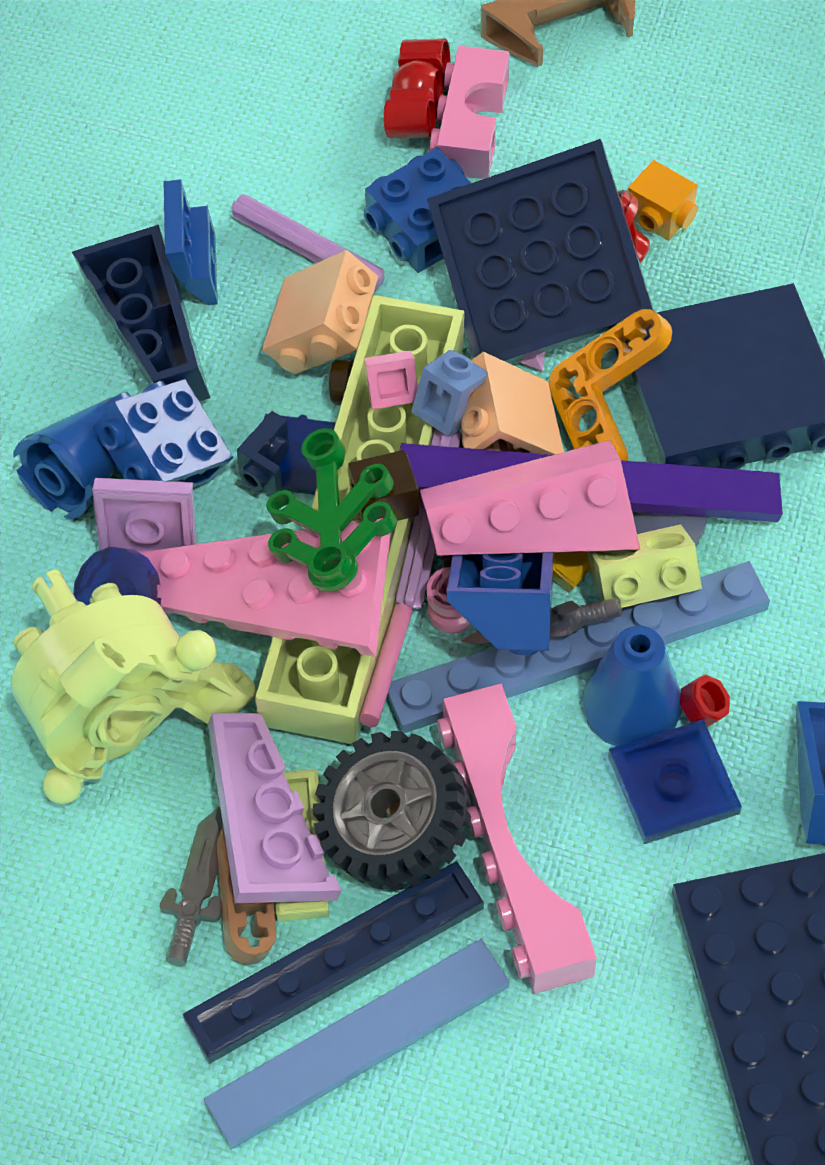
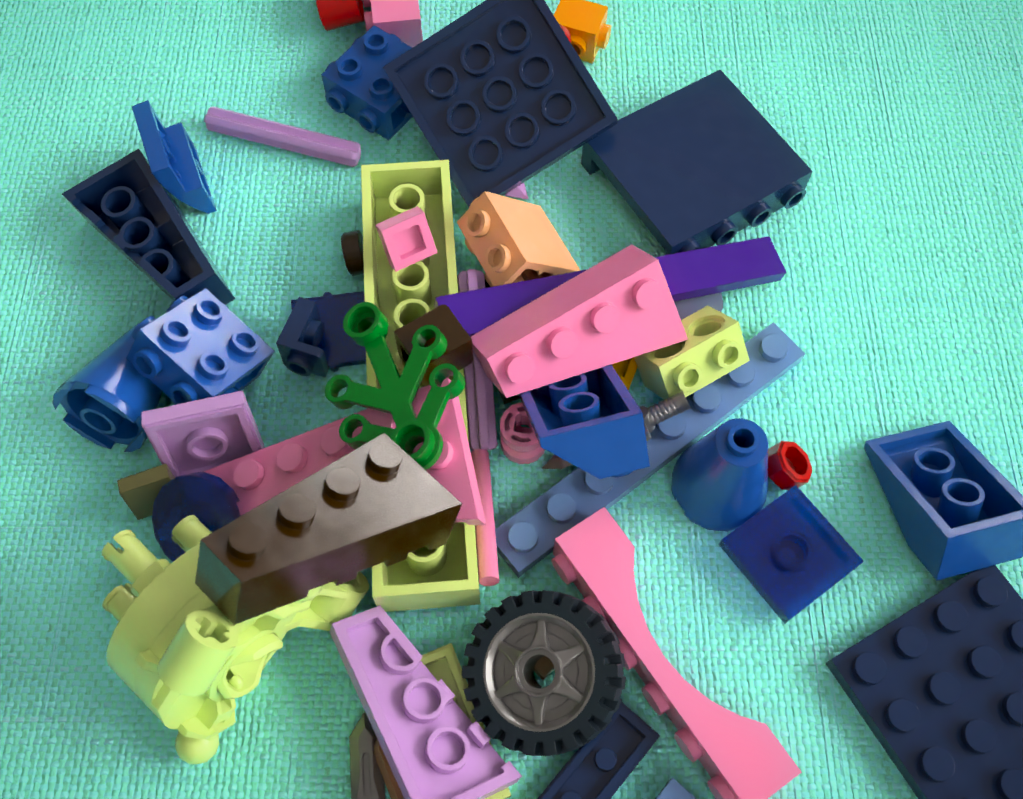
camera: 20 degrees left, 5 degrees up
light nougat brick [262,250,378,375] -> none
medium blue bracket [411,350,488,437] -> none
light orange beam [548,309,672,461] -> none
none -> olive tile [117,464,185,520]
none -> dark brown wedge [195,433,462,625]

